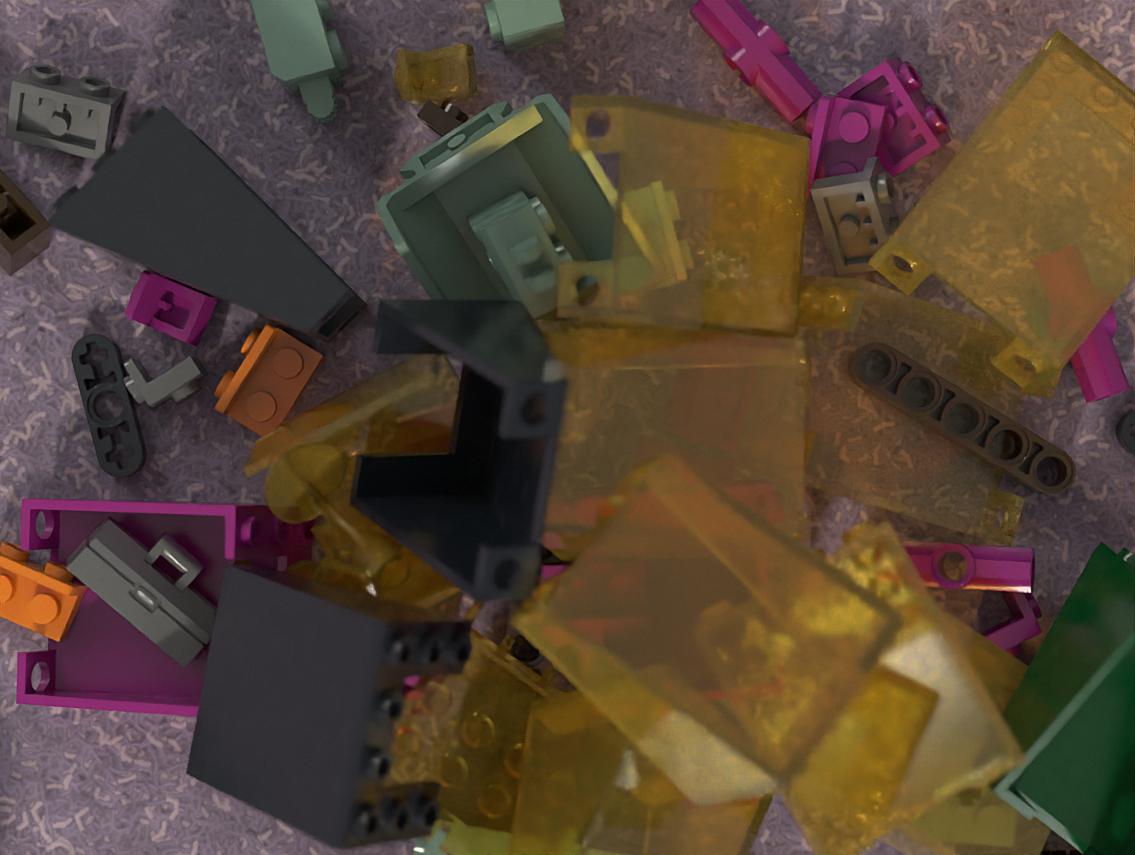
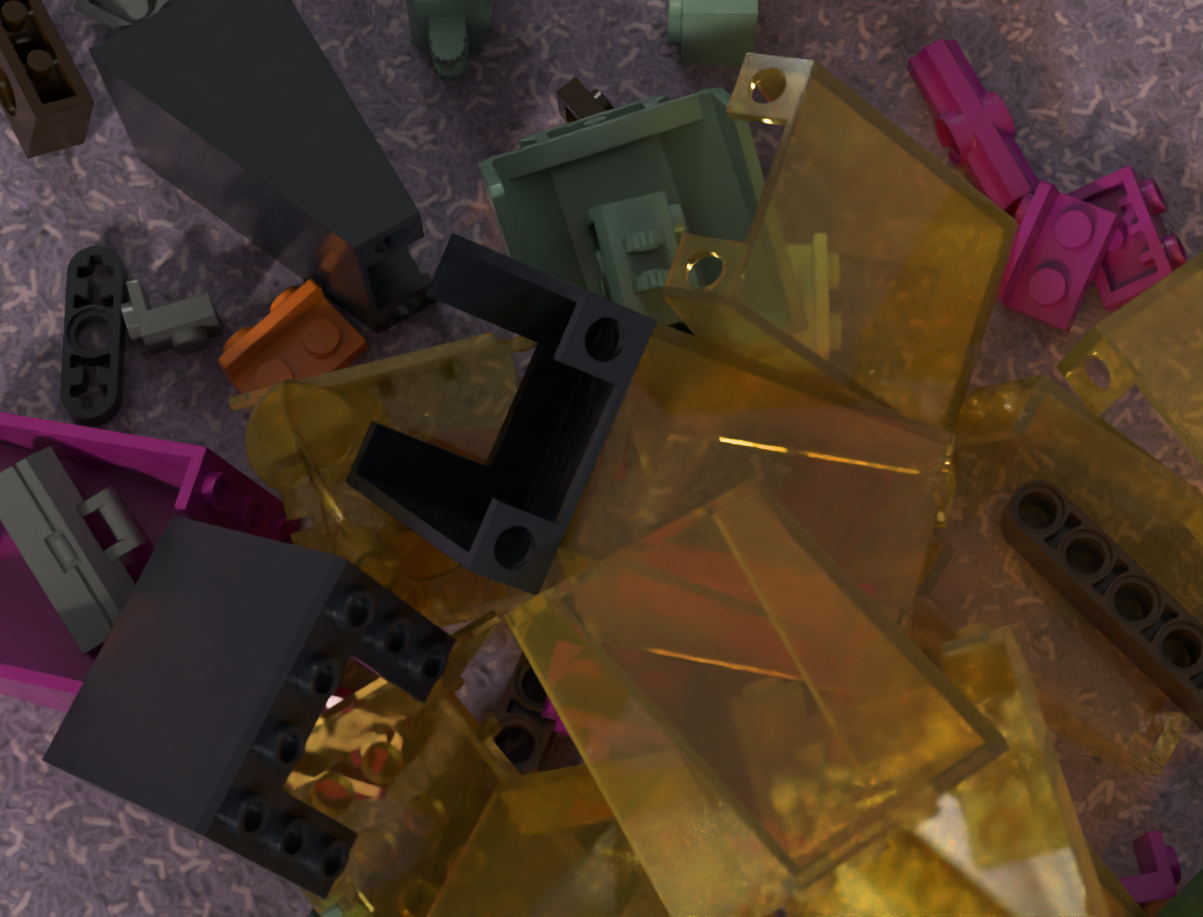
camera: 15 degrees right, 15 degrees down
magenta bracket [125,270,217,347] -> none
clear yellow bracket [394,43,478,106] -> none
dark grey bracket [810,156,908,276] -> none
magenta piece [875,539,1036,593] -> none

